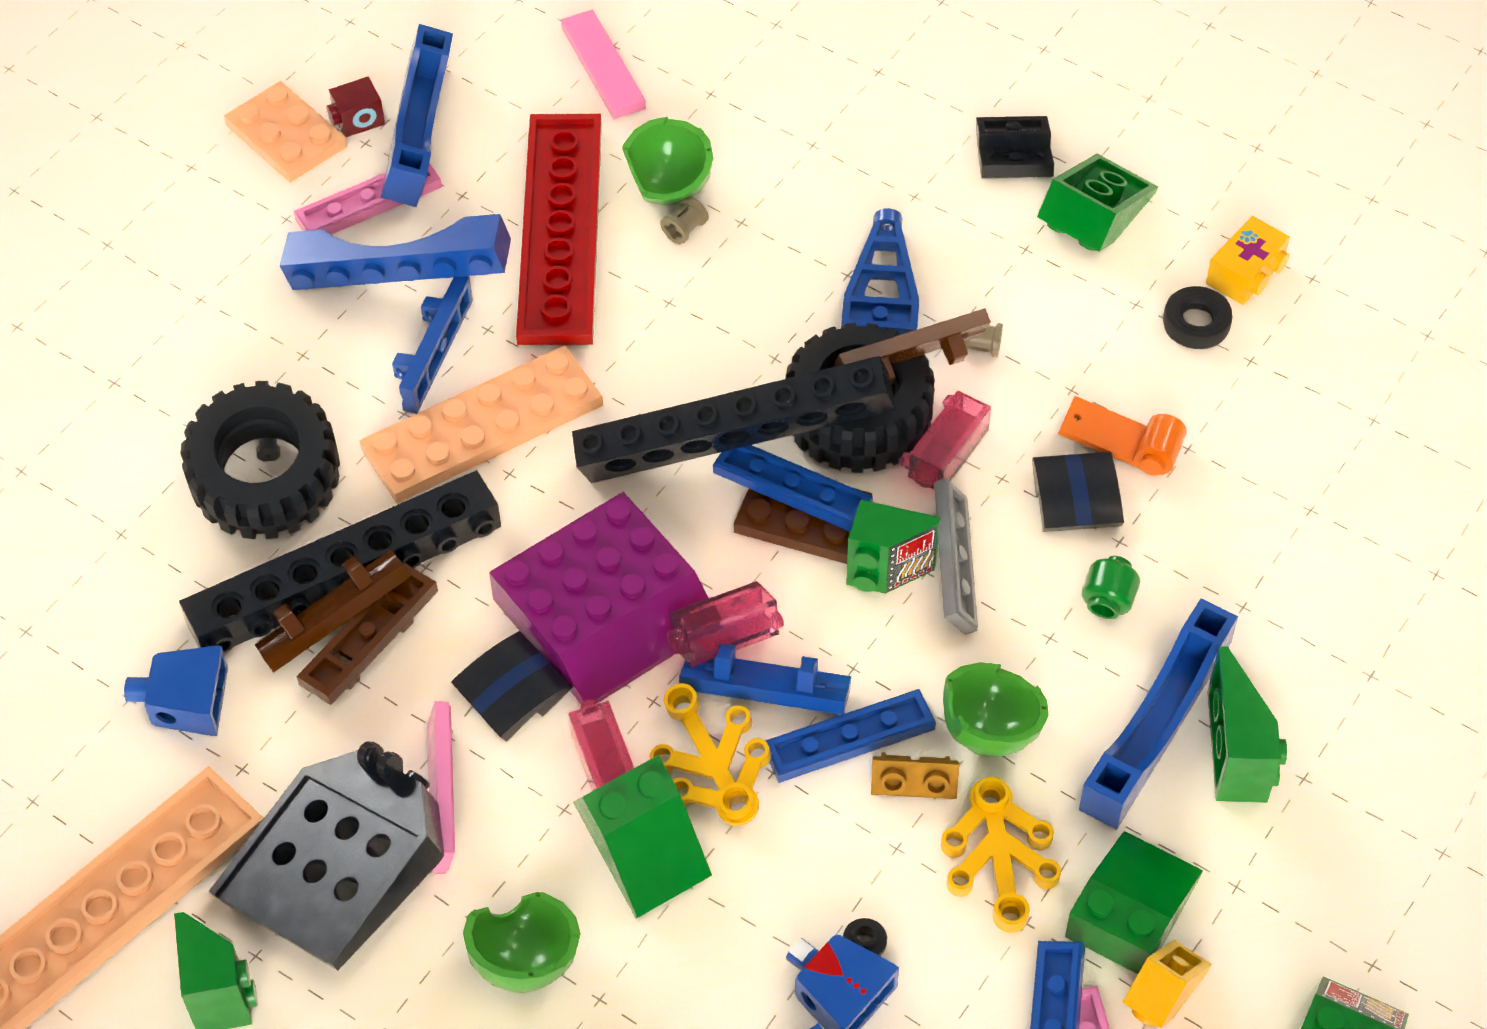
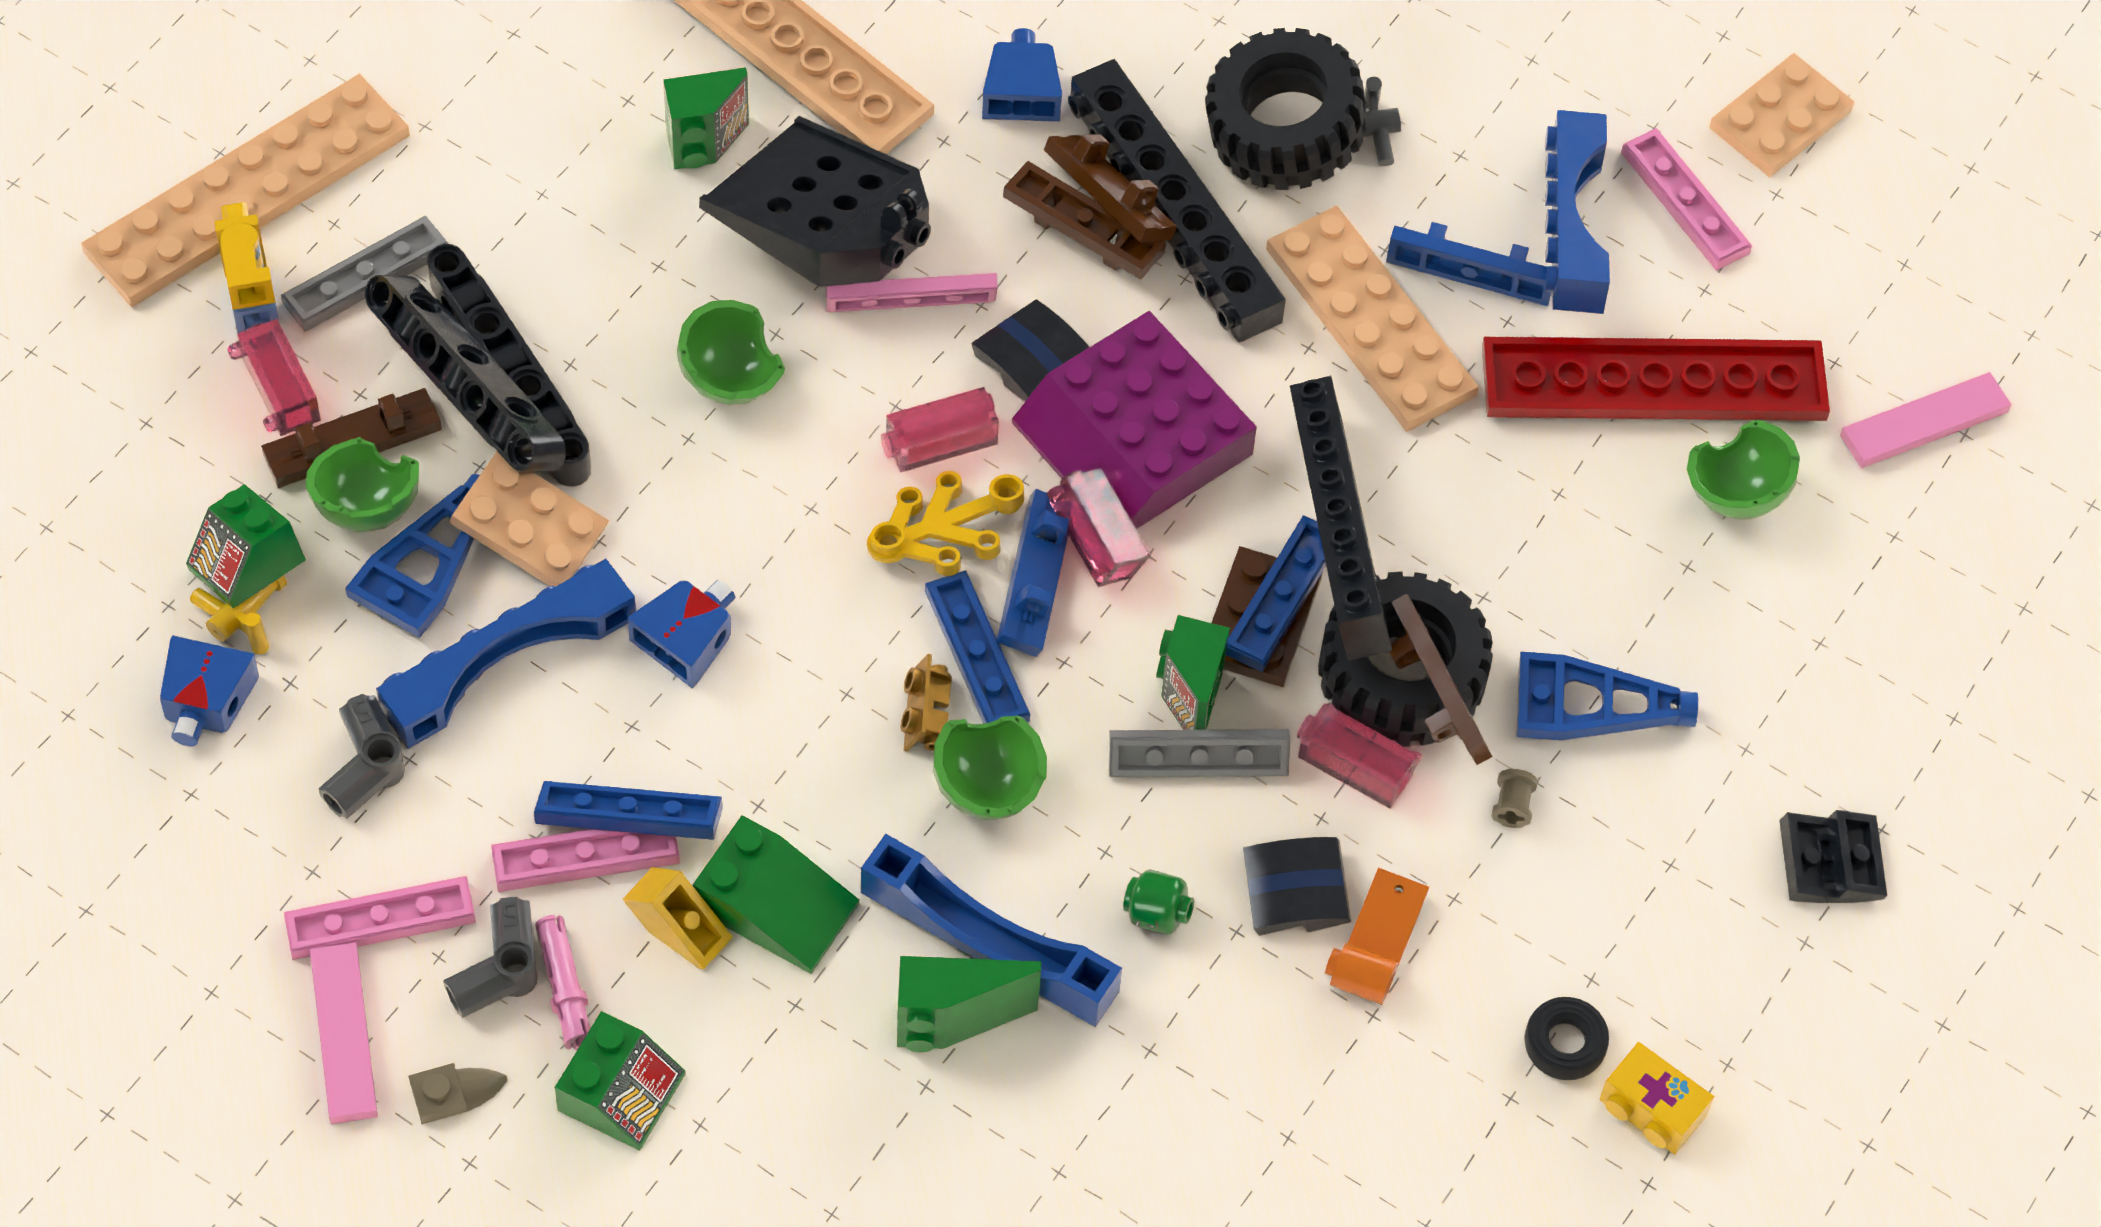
camera: 85 degrees right, 5 degrees up
dark red brick [326,76,385,137] -> none
blue arch [381,23,453,208] -> none
green slope [573,755,712,919] -> none
dark tan bush [660,196,709,245] -> none
black plate [843,918,887,956] -> none
yellow plant [941,777,1061,933] -> none
green slope [1037,153,1159,252] -> none

